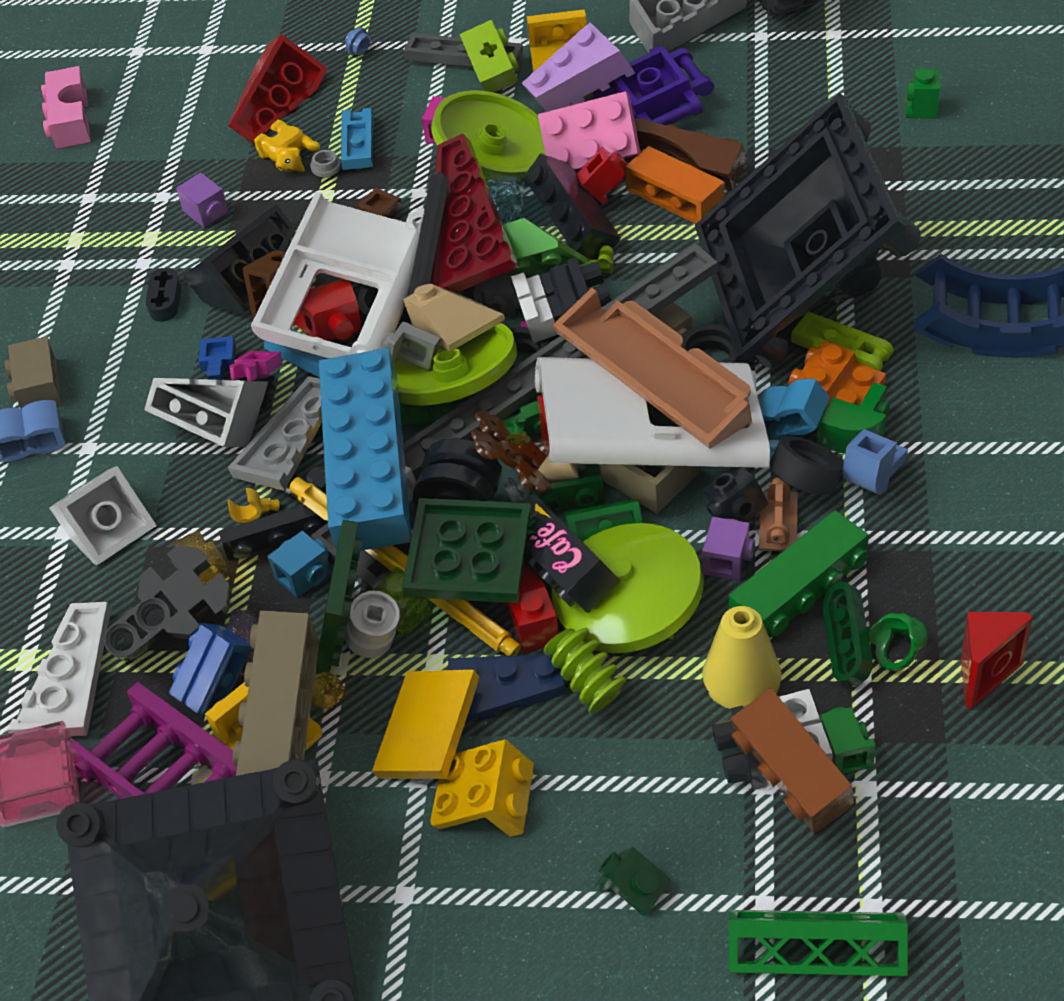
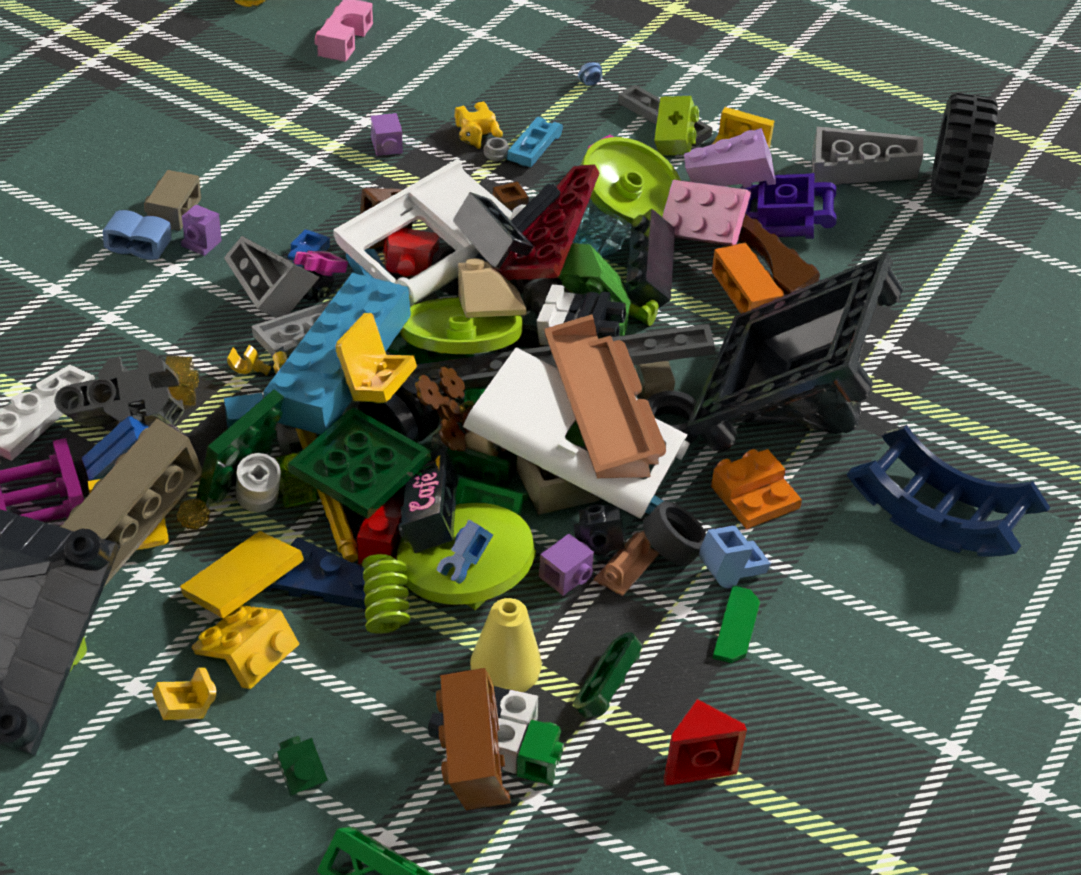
camera: 20 degrees right, 5 degrees down
white slope [49,466,157,565] -> none
black beam [146,268,181,322] -> none
black wedge [183,204,296,314] -> none
black plate [218,505,328,560] -> none
red wedge [228,34,328,143] -> none
light grey bracket [382,321,440,370] -> none
red brick [577,146,628,205] -> none
green brick [729,510,869,638] -> none
dark azure brick [747,379,829,440] -> none
lime plate [791,312,894,371] -> none
green brick [817,382,890,454] -> none
green piece [868,613,928,671] -> none
green brick [906,68,940,119] -> none
none -> yellow bracket [152,668,216,720]
none -> medium lavender brick [181,205,222,256]
none -> yellow bracket [336,313,417,403]
none -> blue plate [437,520,493,584]
none -> panel [453,192,534,269]
none -> green piece [713,585,760,663]

